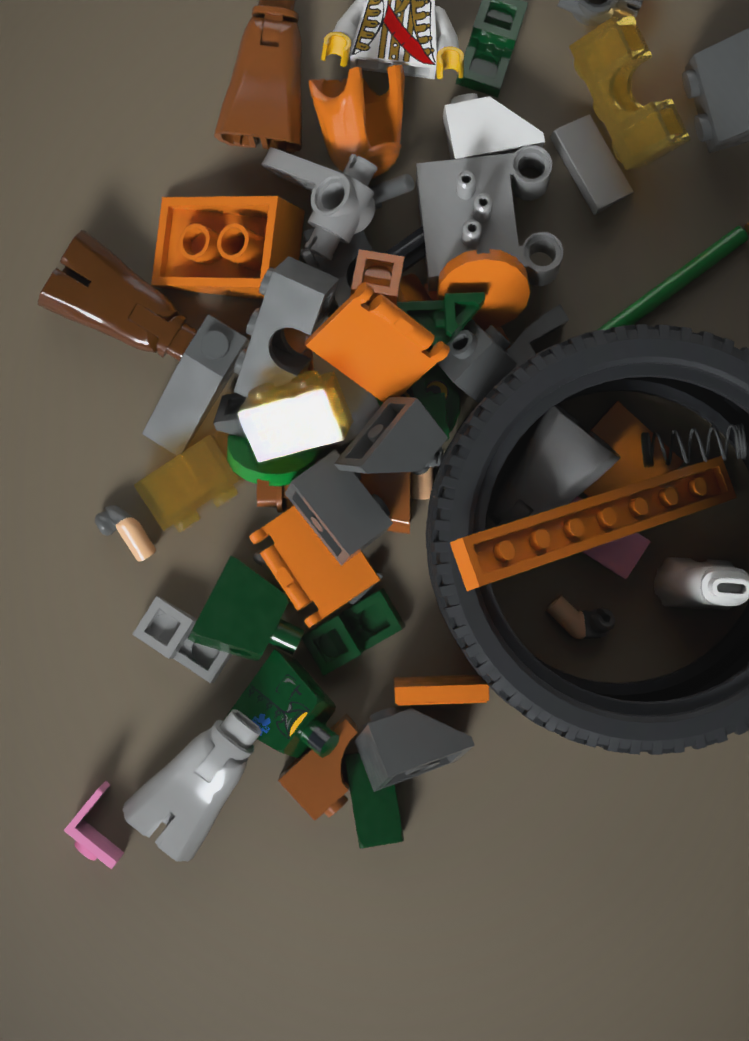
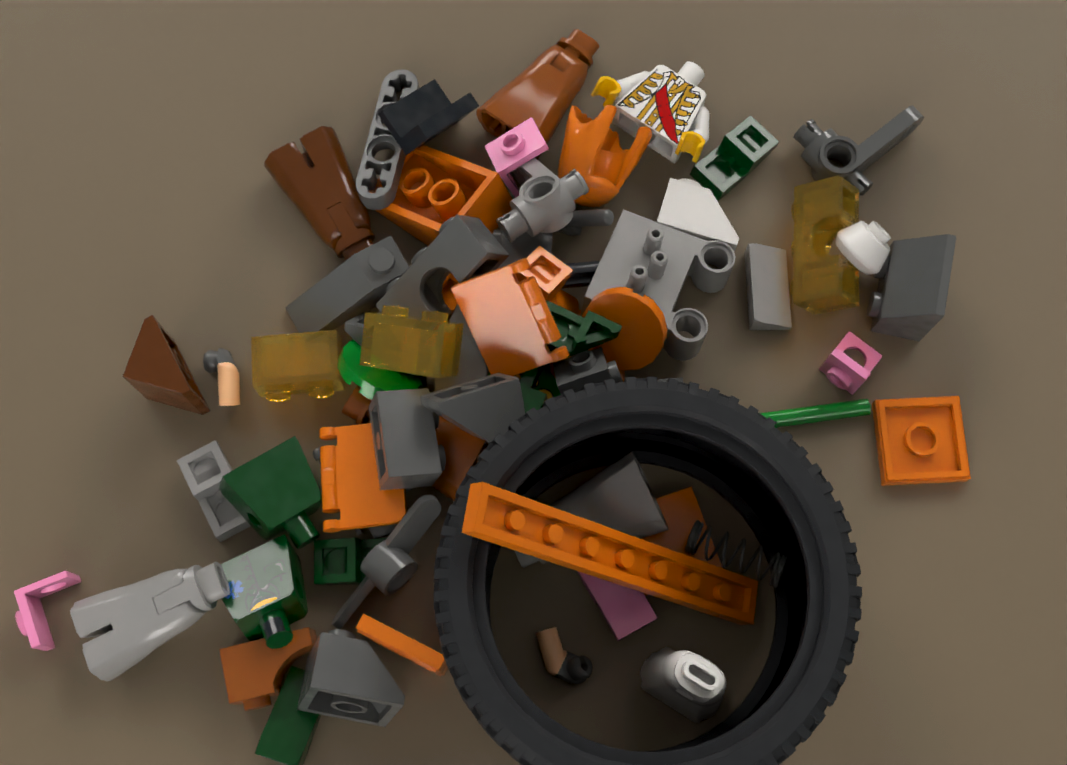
camera: 30 degrees right, 15 degrees down
none -> reddish brown slope [122,315,210,415]
none -> dark grey piece [332,495,441,629]
none -> dark grey beam [356,69,420,210]
none -> black panel [378,79,479,155]
none -> bright pink bracket [485,118,549,198]
none -> bright pink bracket [819,332,882,395]
none -> white cone [835,221,891,275]

